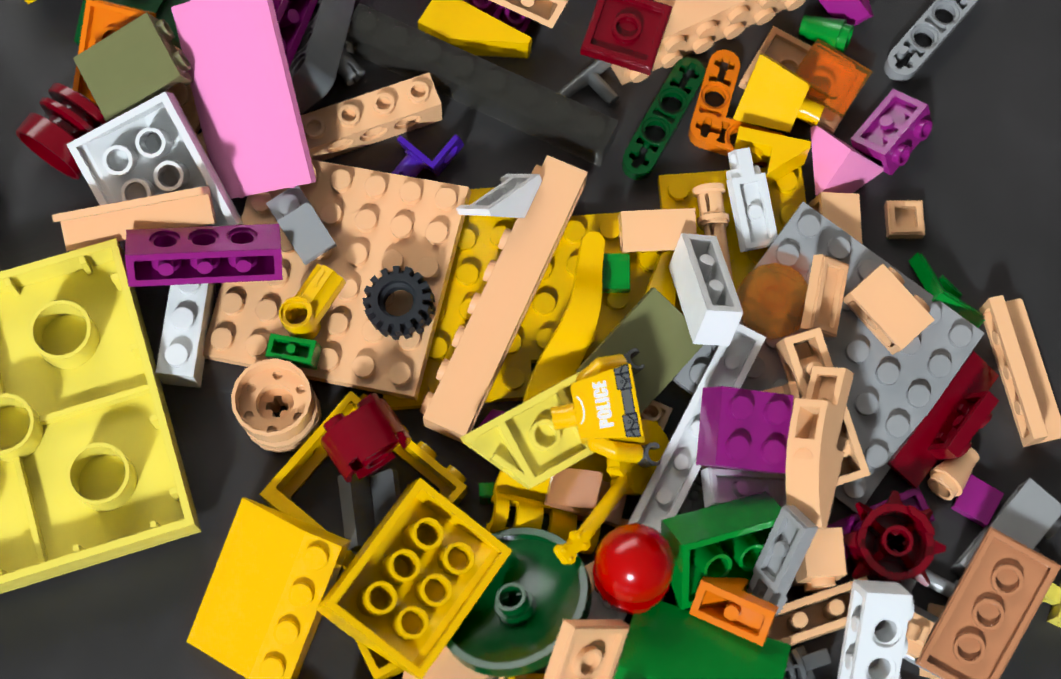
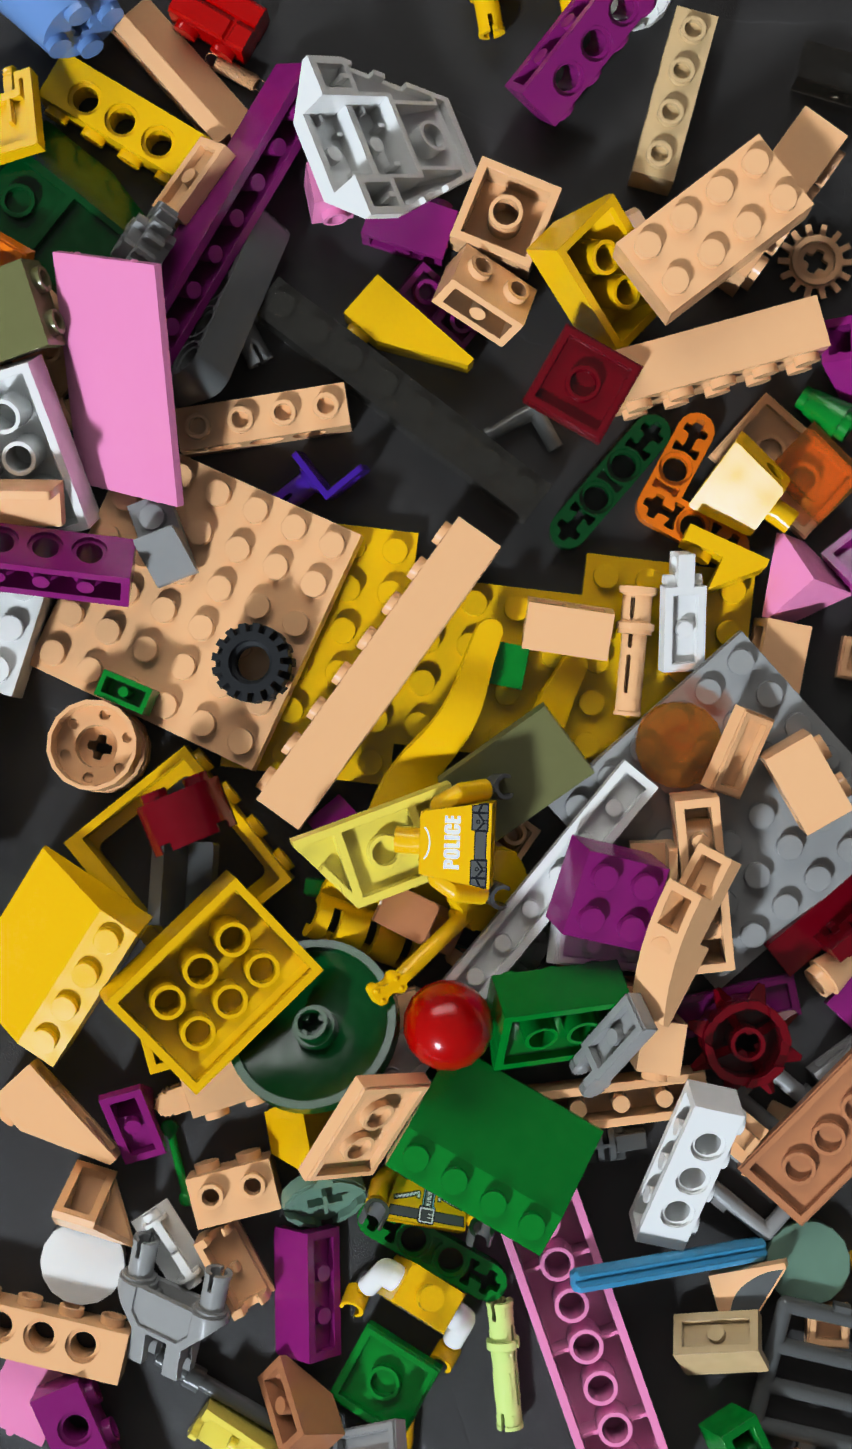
camera: 20 degrees right, 15 degrees up
yellow piece [279,264,346,340] -> none
white slope [456,174,542,218] -> none
white brick [668,233,744,346] -> none
orange slope [689,577,779,647] -> none

